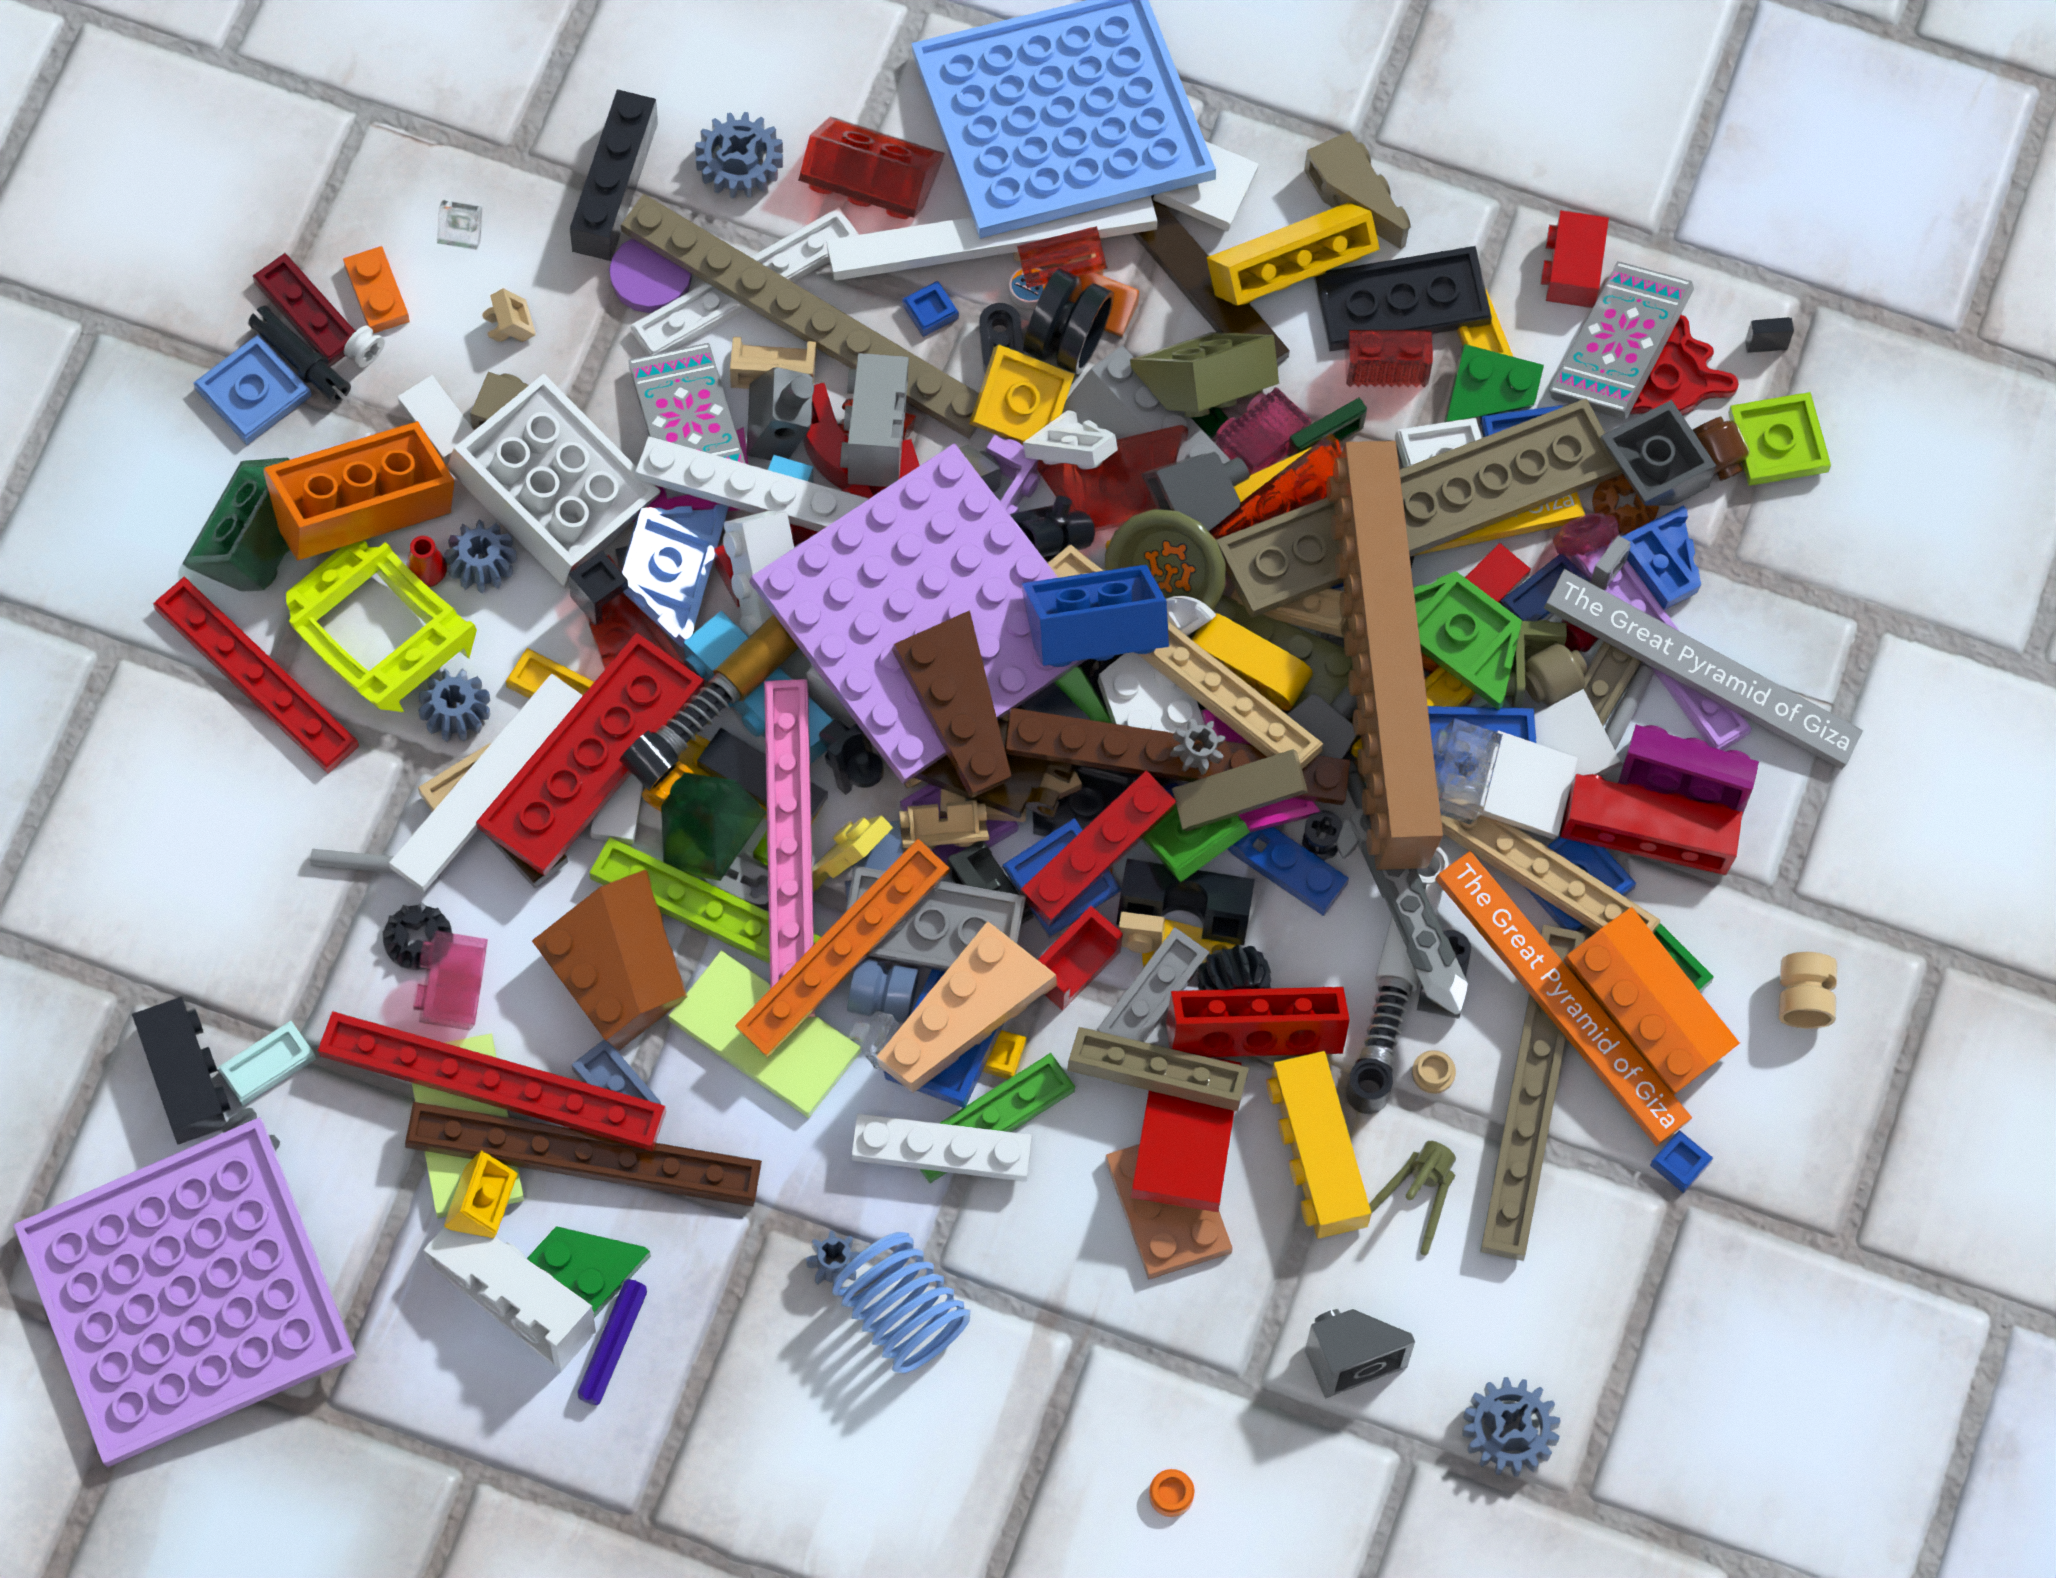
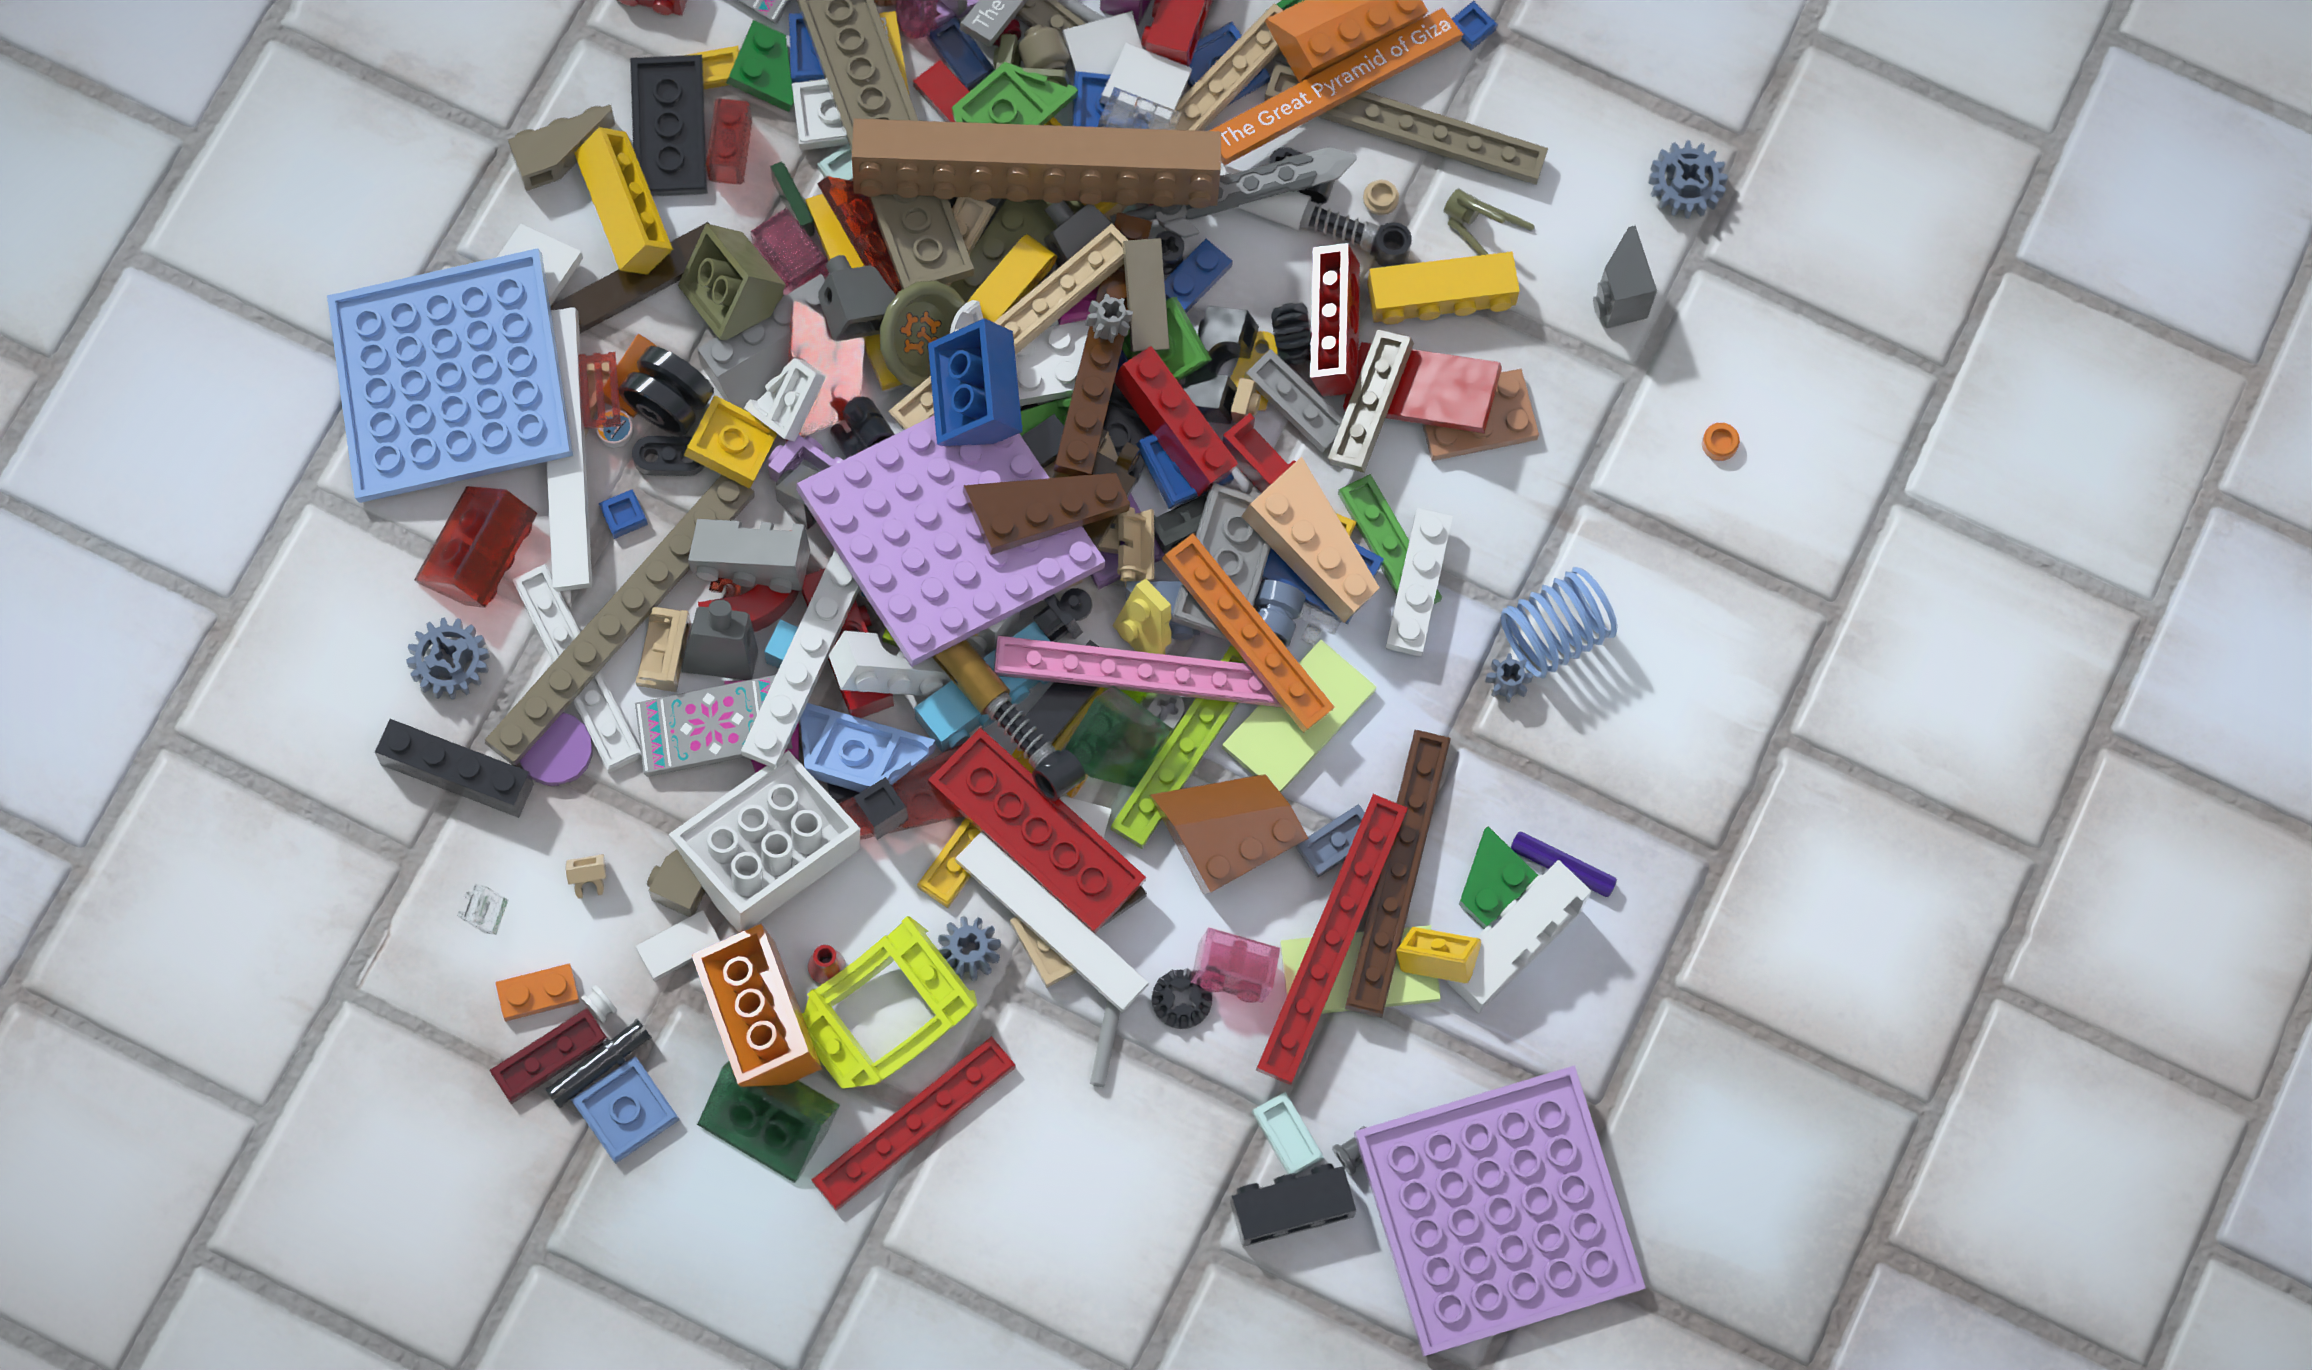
camera: 85 degrees left, 5 degrees up
sand blue gear [444,519,517,594] -> none

